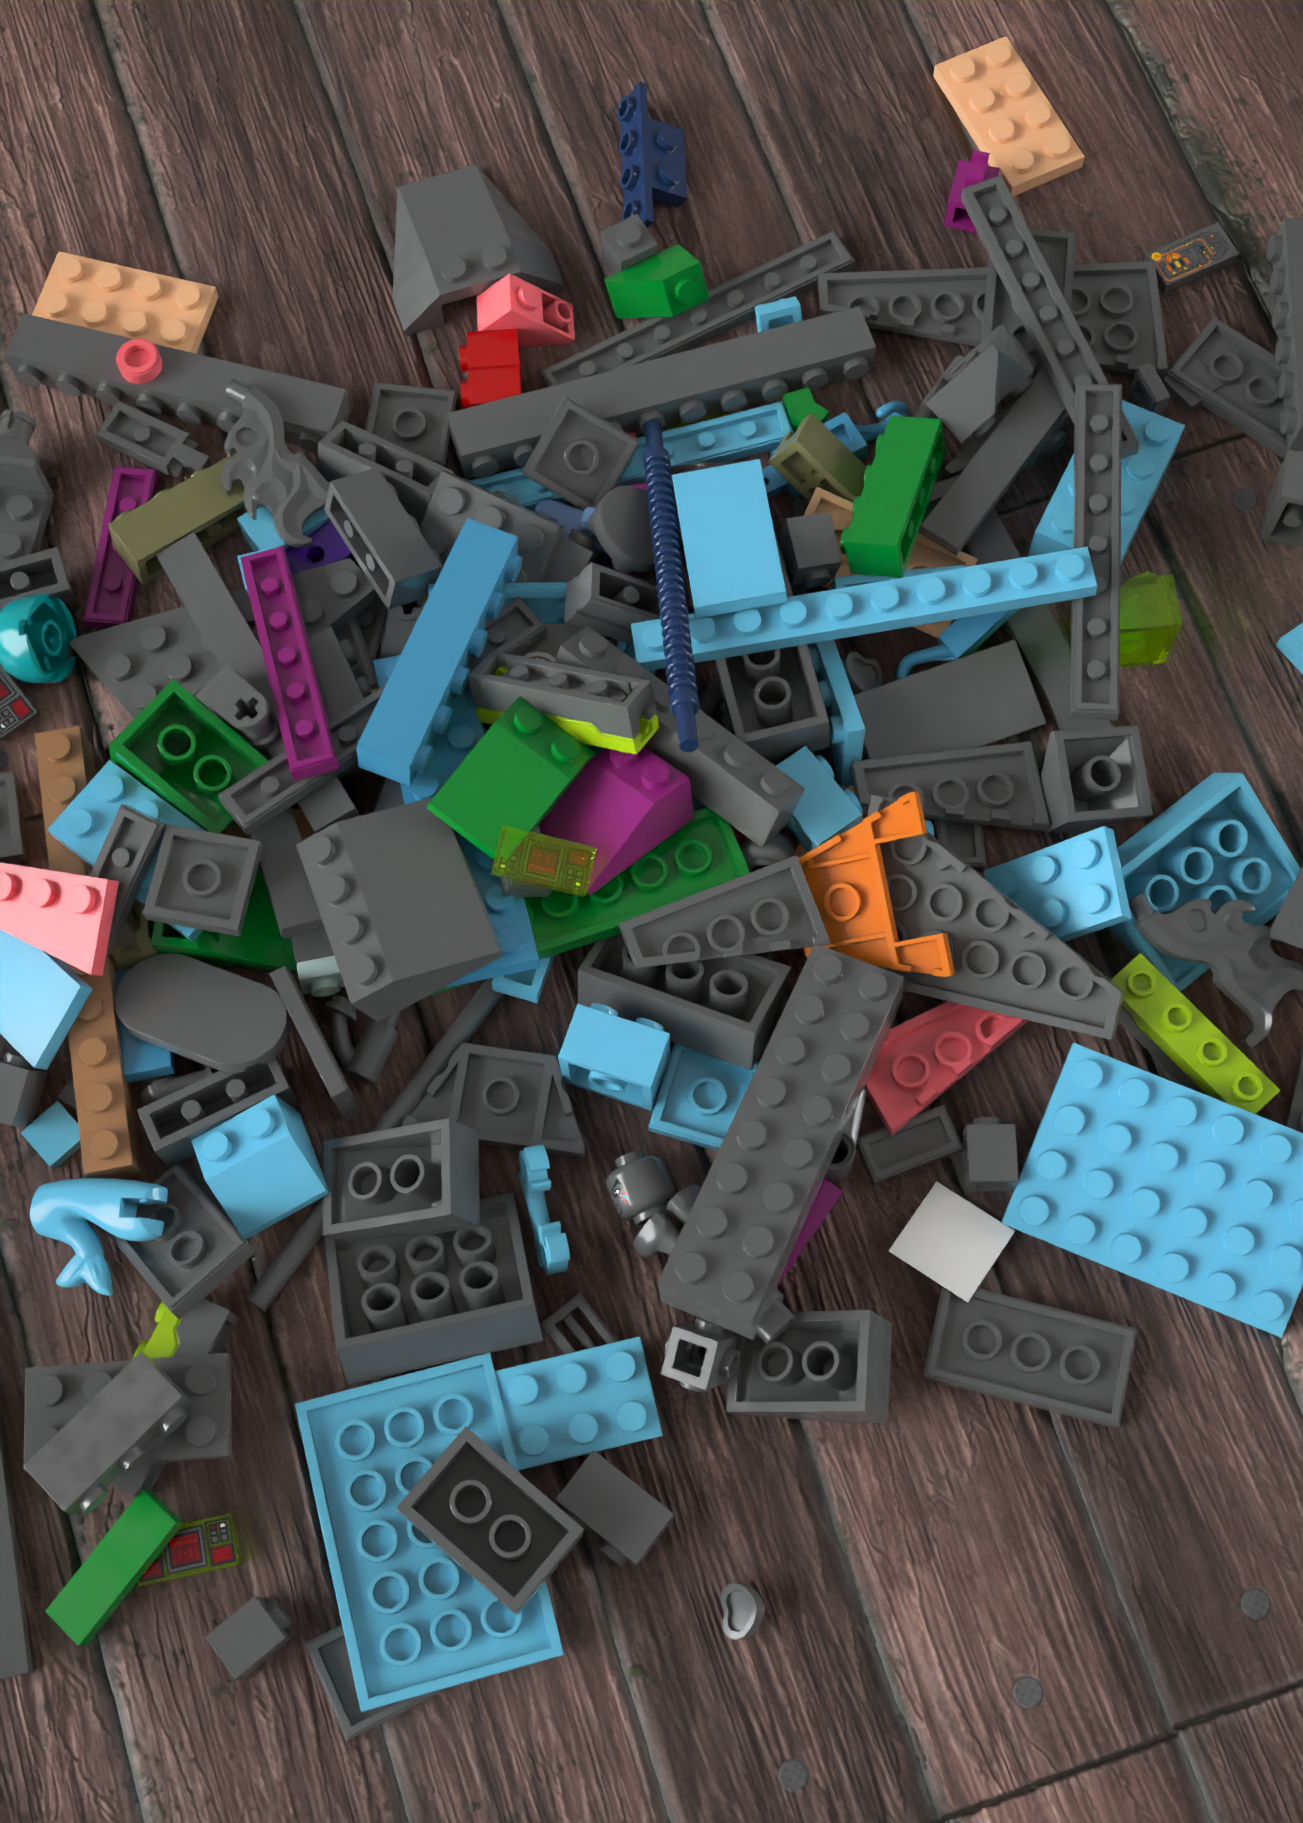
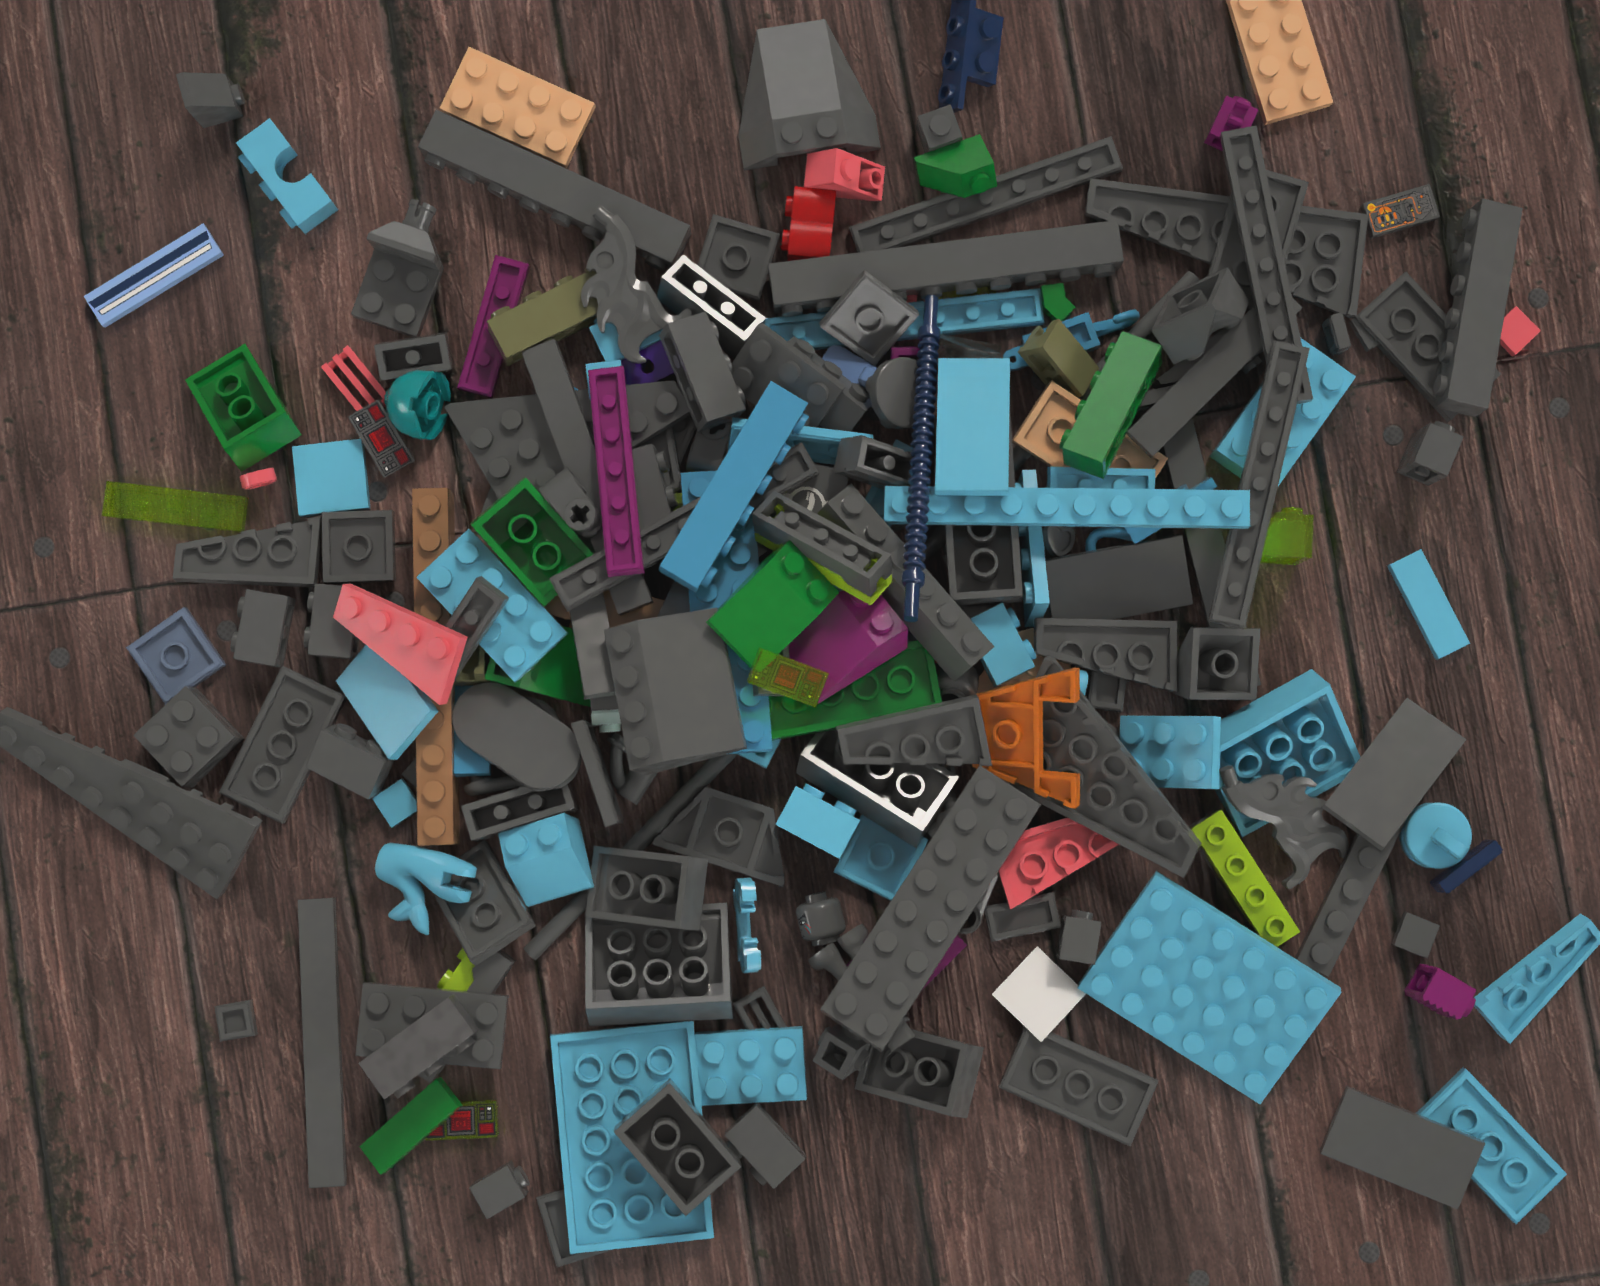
camera: 10 degrees right, 15 degrees up
dark grey hinge [95,401,212,478] -> none
coral tile [116,339,163,384] -> none
dark grey plate [143,824,263,936] -> none
dark grey piece [721,1583,765,1640] -> none
medium azure tile [755,296,802,332] -> none
dark grey brick [779,512,842,588] -> none

